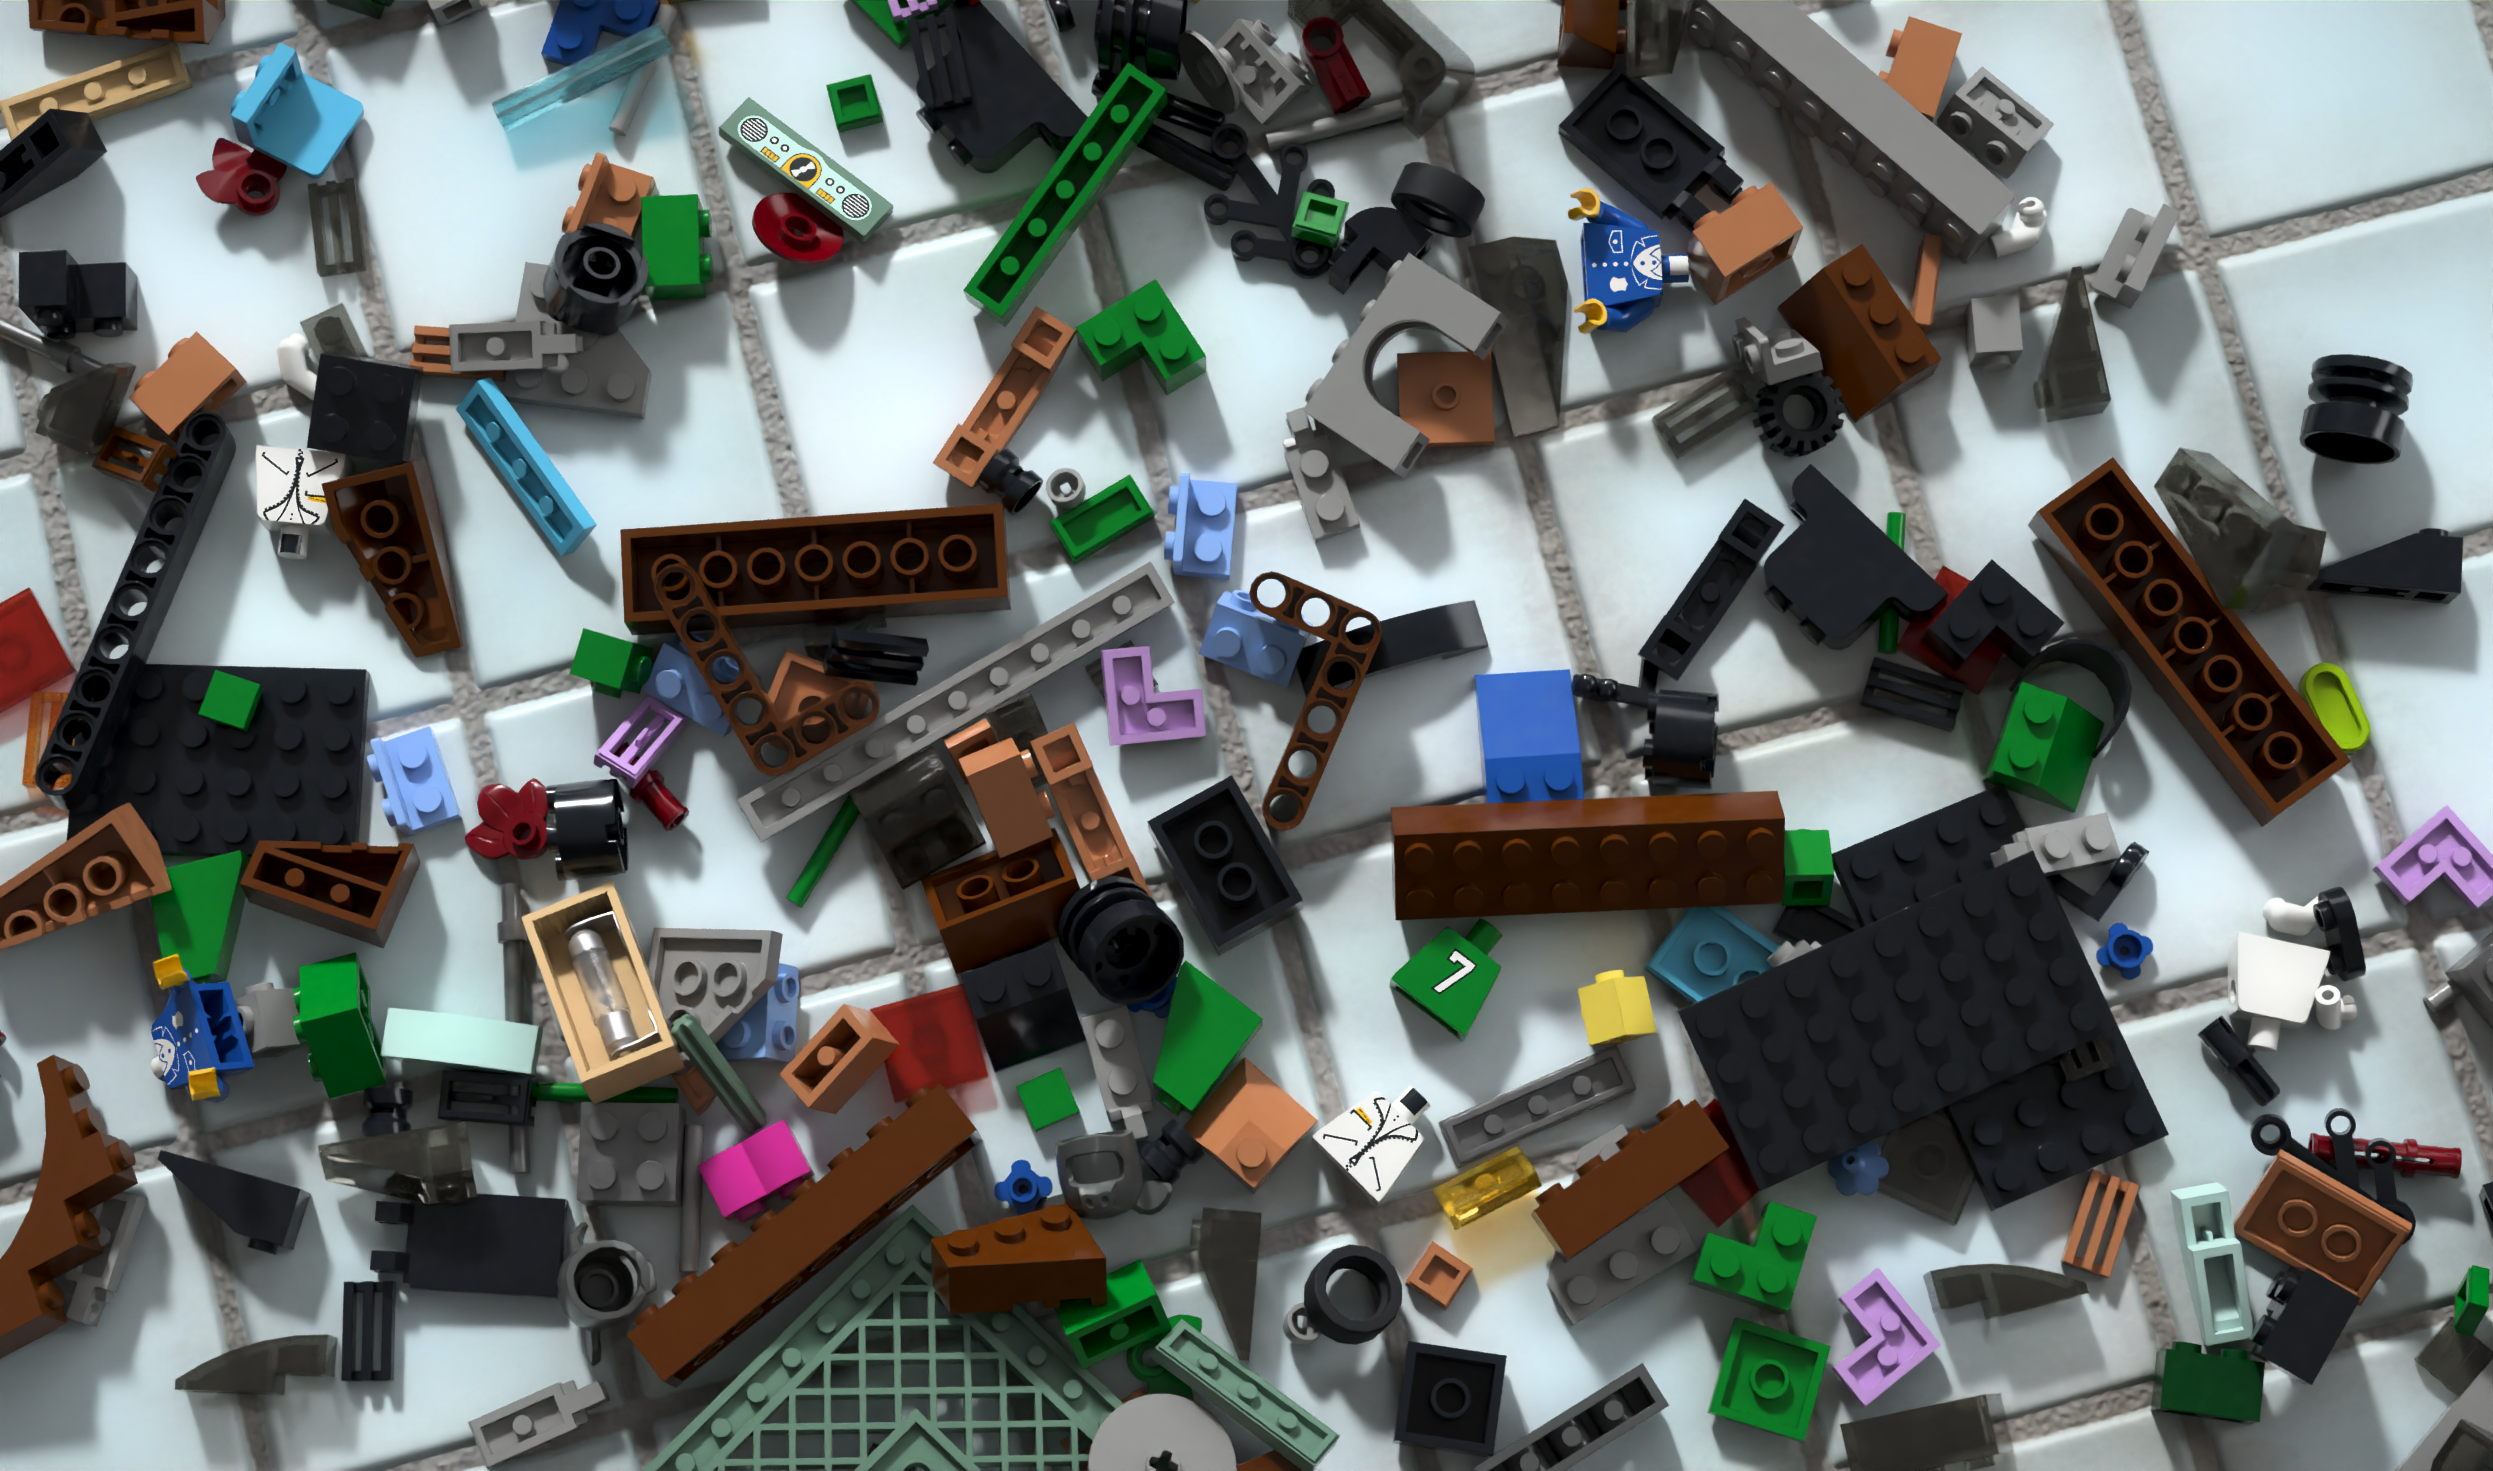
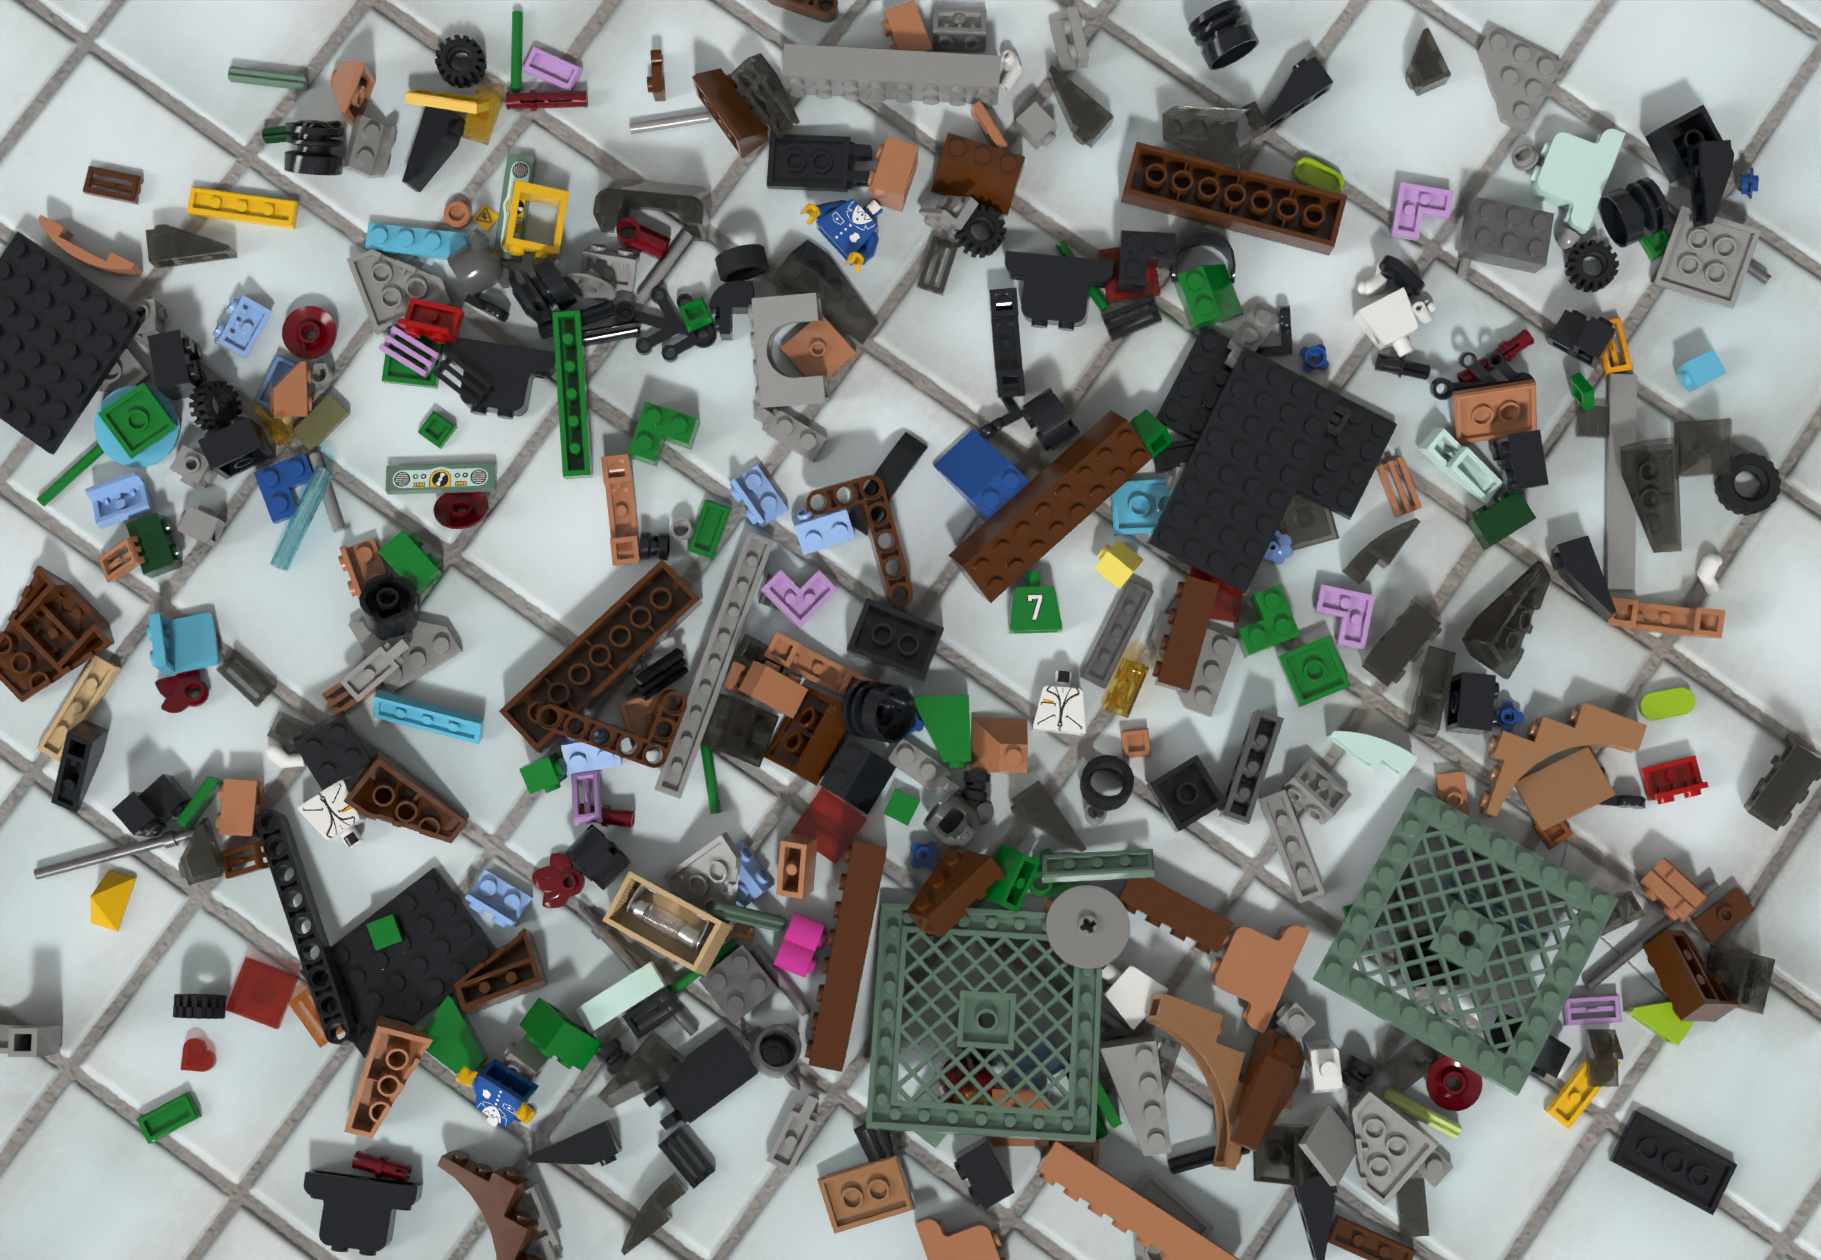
camera: 40 degrees left, 5 degrees up
none -> green tile [176,776,224,828]

